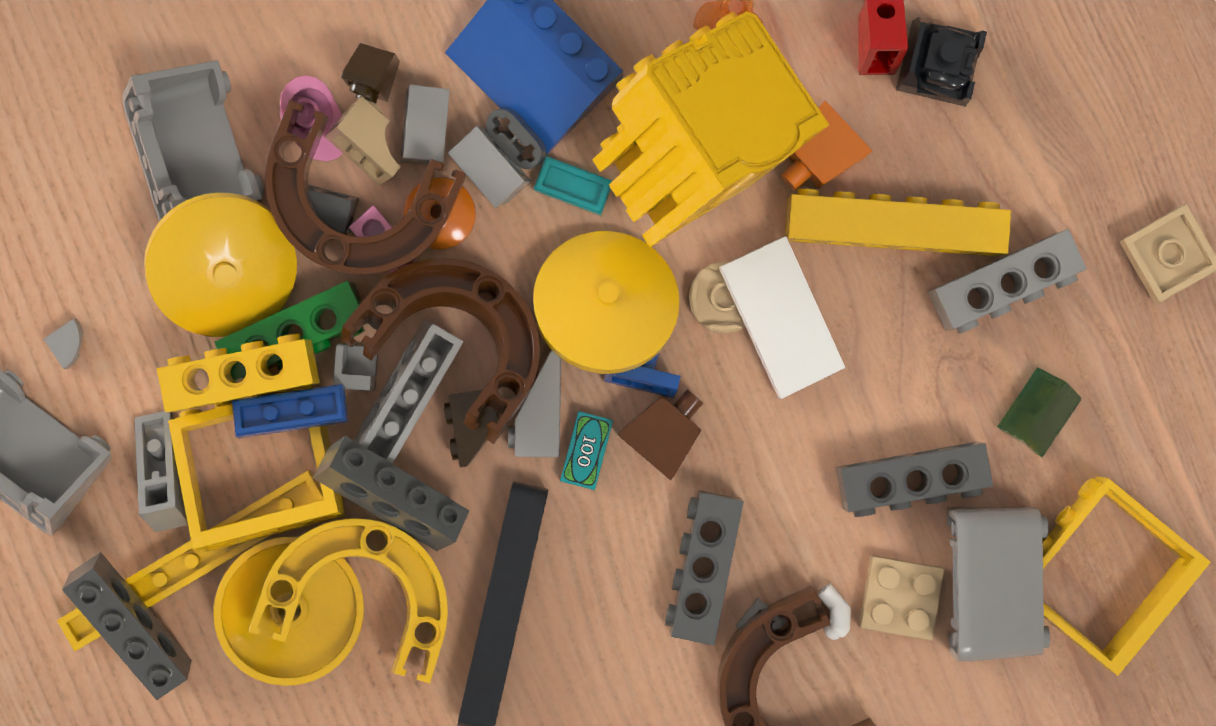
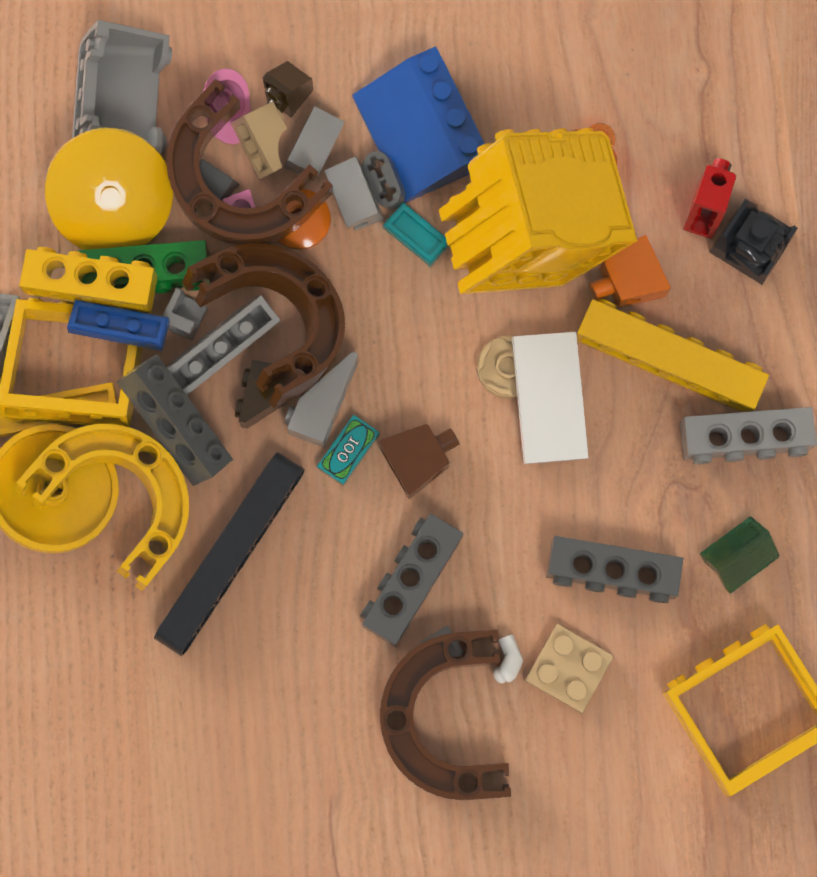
camera: 20 degrees right, 10 degrees down
yellow dish [533,231,679,374] -> none
blue tile [604,353,681,399] -> none
light grey windscreen [947,507,1050,661] -> none

